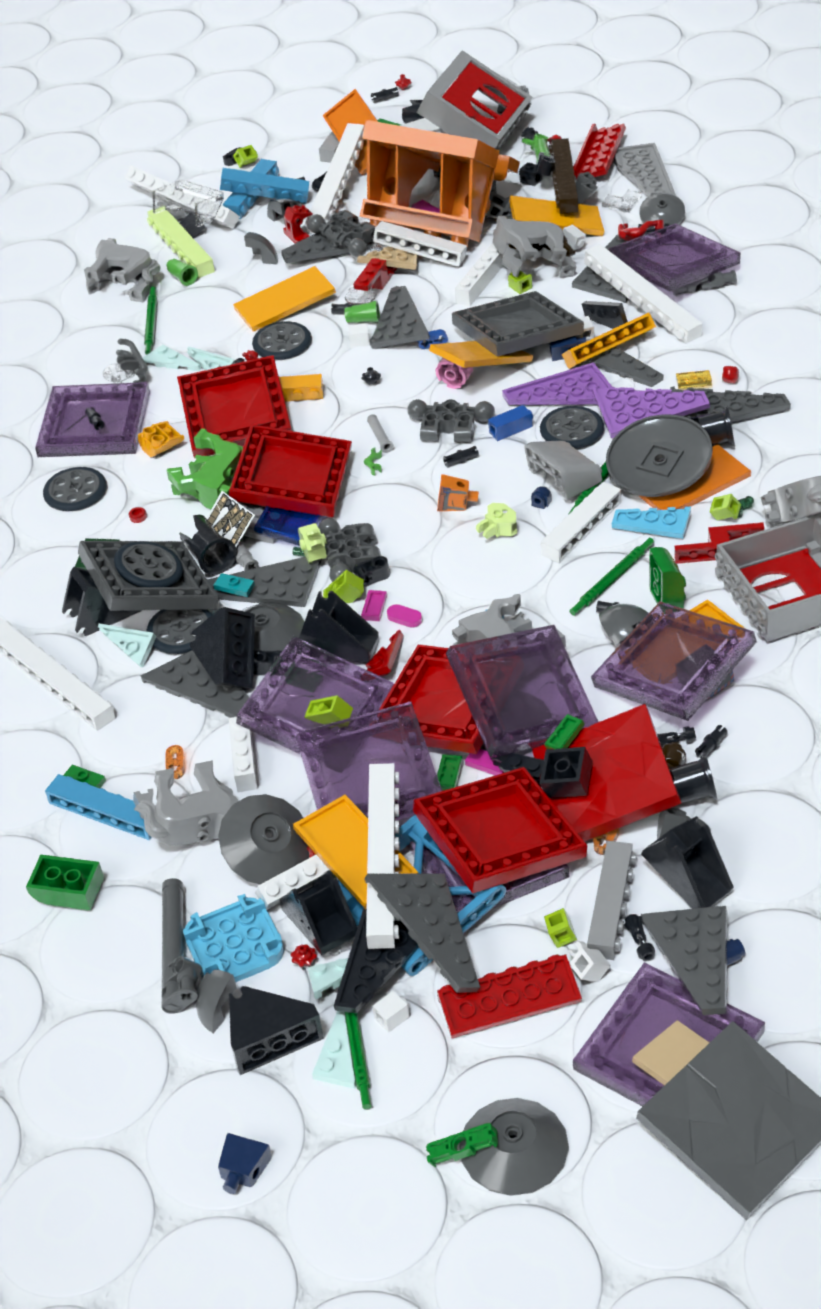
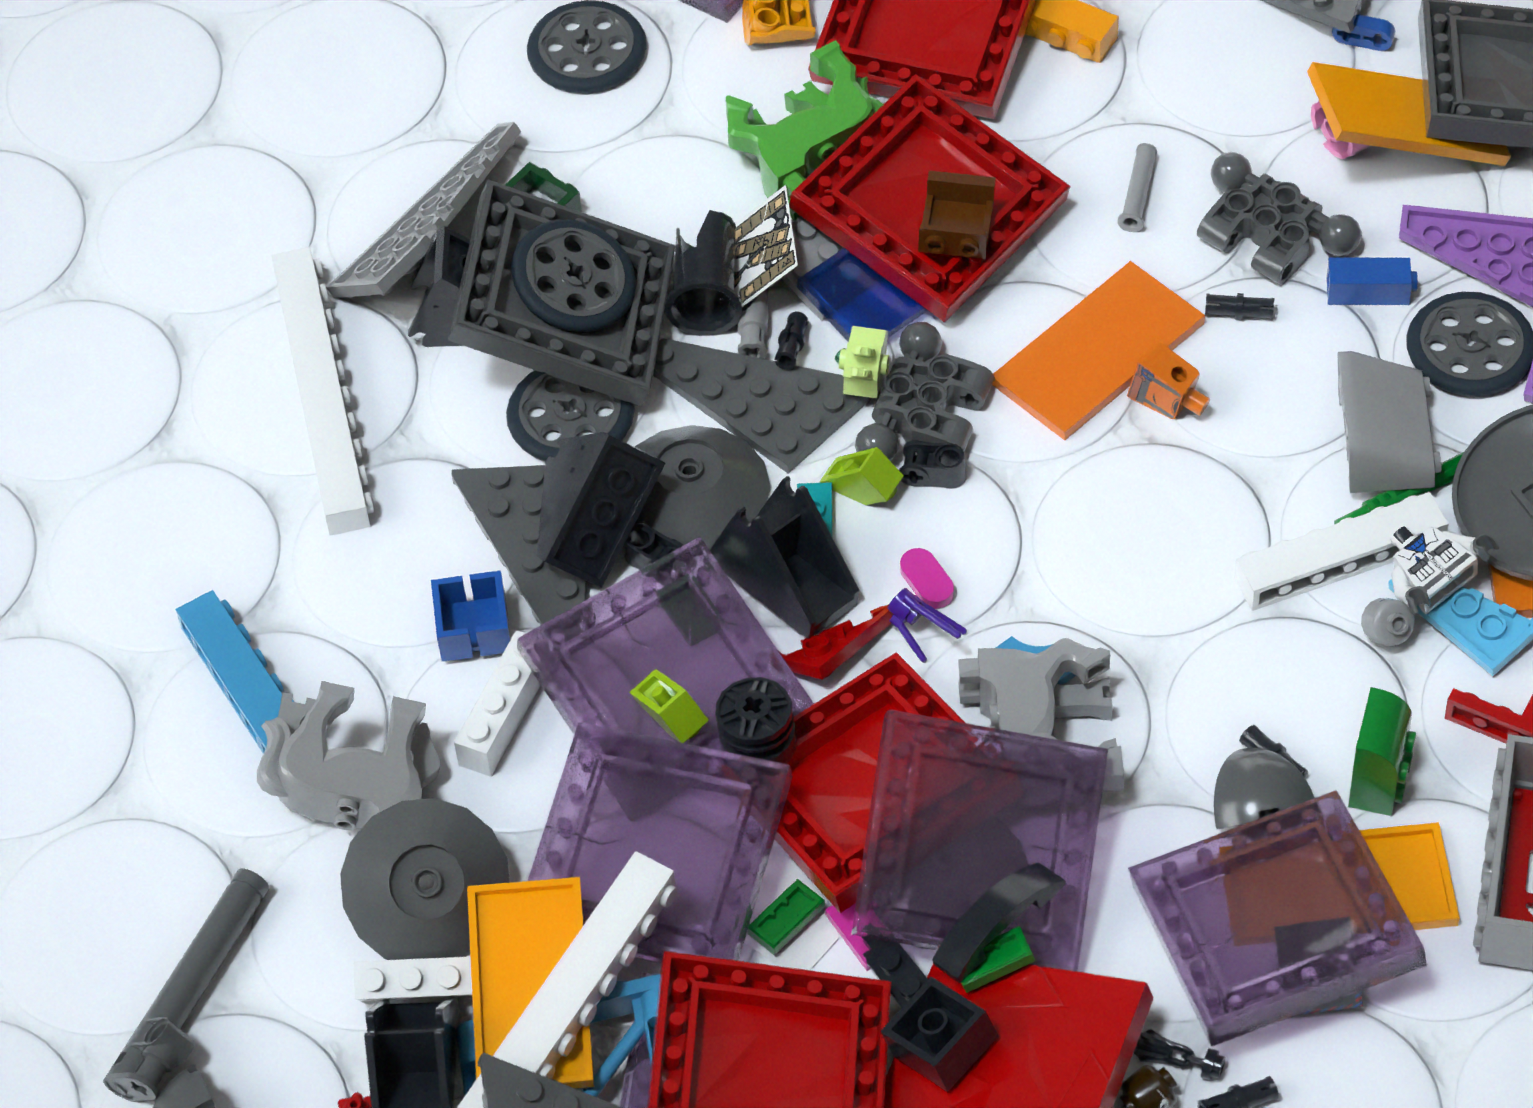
camera: 30 degrees right, 10 degrees up
green brick [26,854,104,910] -> none
green plate [63,764,106,788] -> none
light aqua wing [98,624,157,668] -> none
red tile [129,507,147,523] -> none
clear orange beam [165,745,185,779] -> none
medium azure tile [183,894,284,983] -> none
teal plate [214,573,255,597] -> none
black plant [361,367,381,385] -> none
dark pink tile [361,590,387,621] -> none
bright green arm [364,447,382,476] -> none
yellowish green hinge [476,503,517,539] -> none
dark blue piece [531,486,552,509] -> none
green axle [569,537,654,615] -> none
none -> light grey wing [326,121,522,298]
none -> blue piece [431,570,511,662]
none -> black wheel [715,677,797,775]
none -> black pin [774,311,809,370]
none -> dark purple plant [887,588,967,662]
none -> reddish brown panel [918,171,996,259]
none -> black slope [932,862,1066,983]
none -> orange tile [992,261,1205,441]
none -> light grey head [1361,598,1415,646]
none -> torso [1391,526,1499,615]

